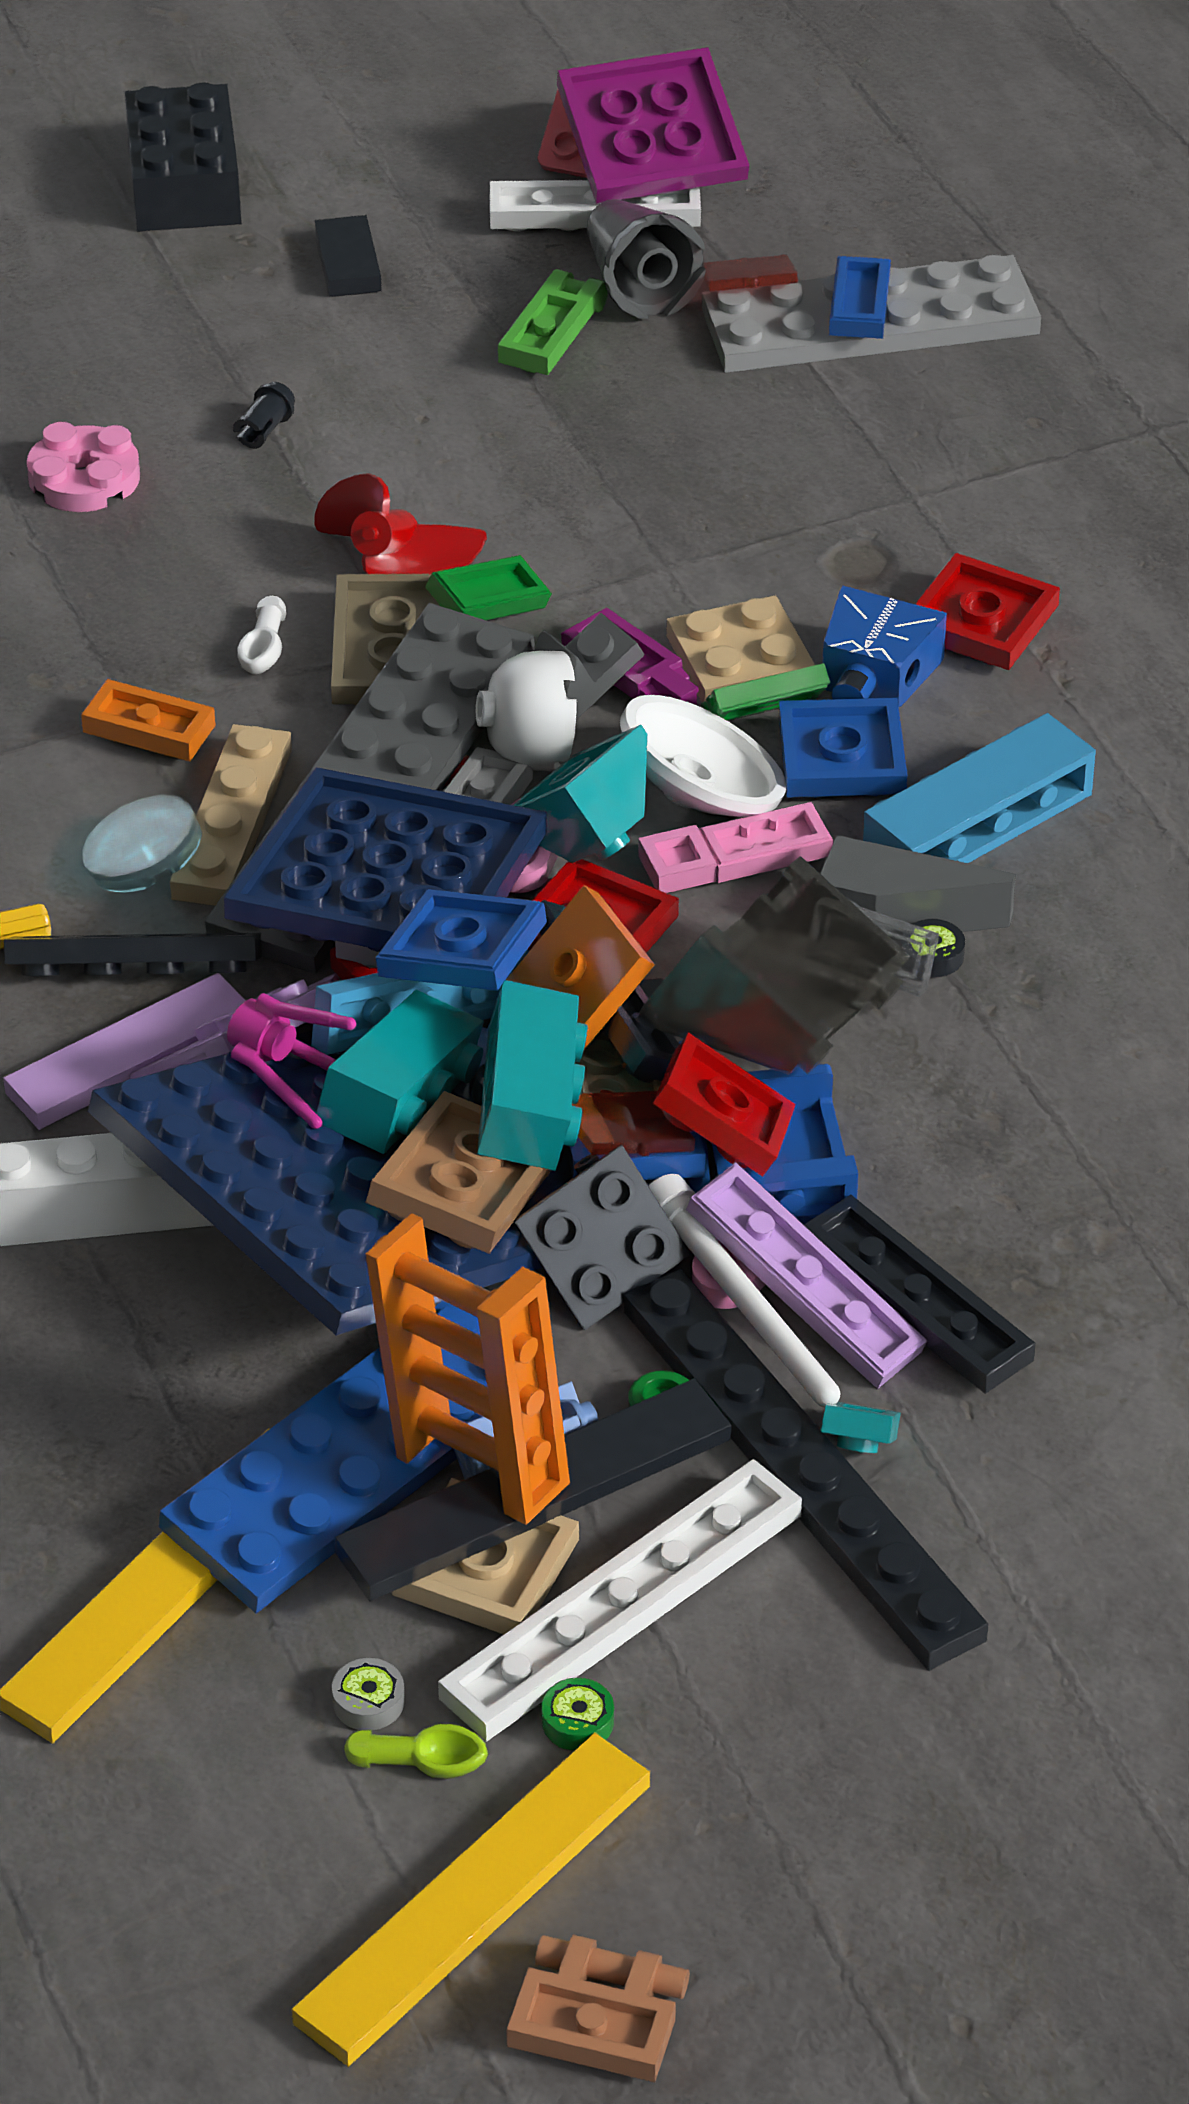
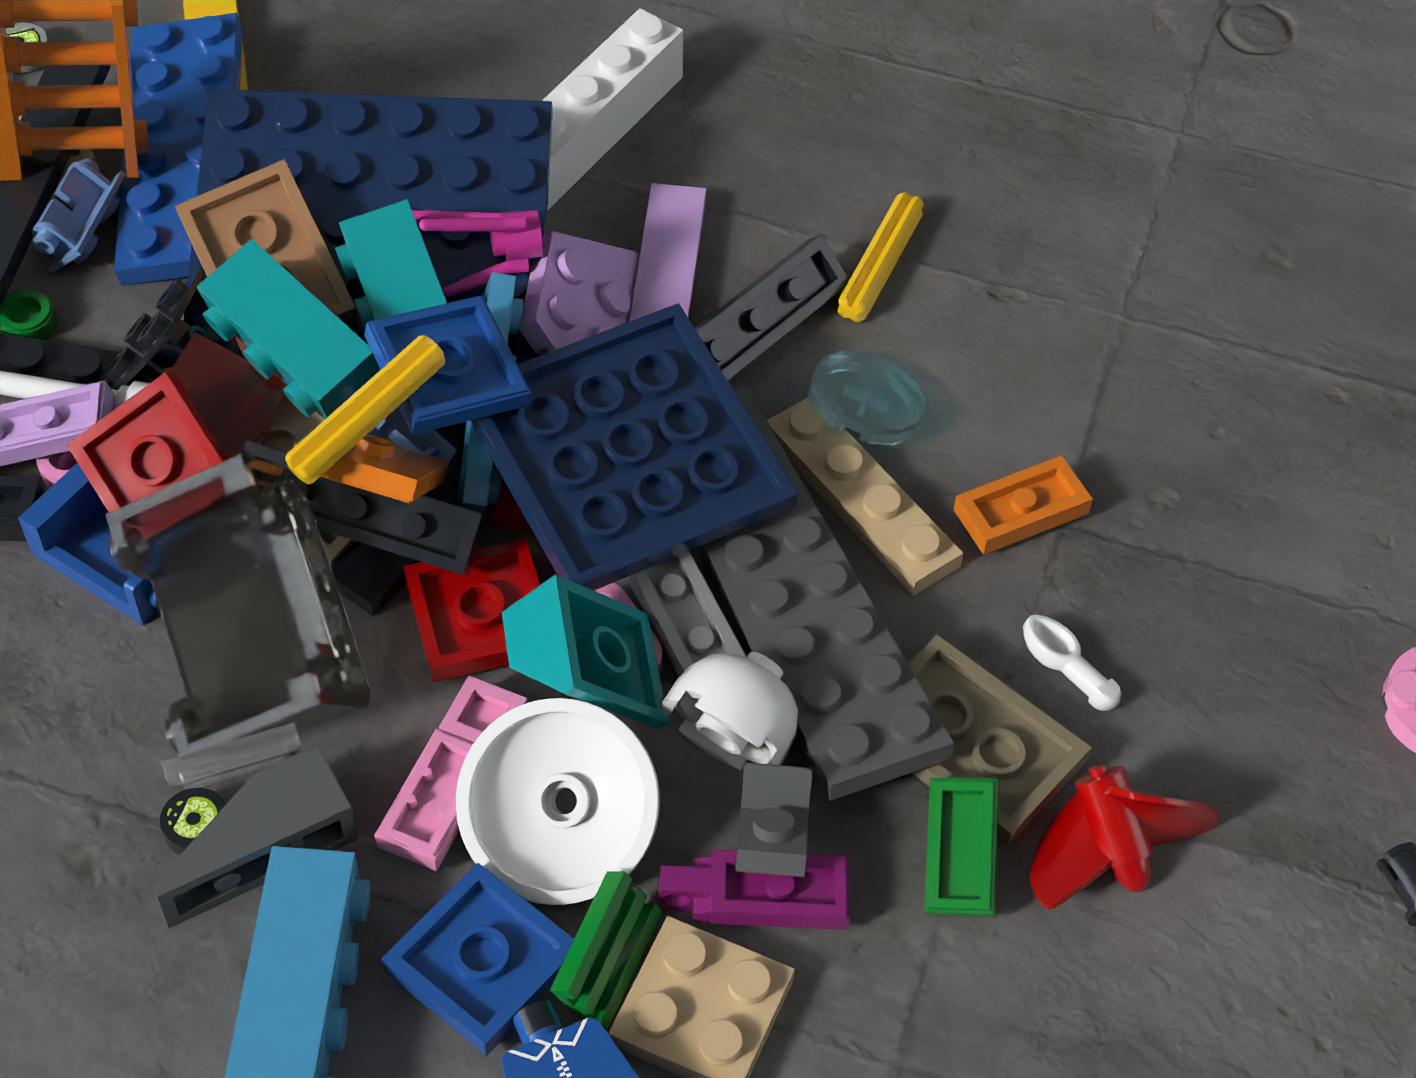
camera: 130 degrees right, 10 degrees up
none -> yellow axle [285,335,446,484]

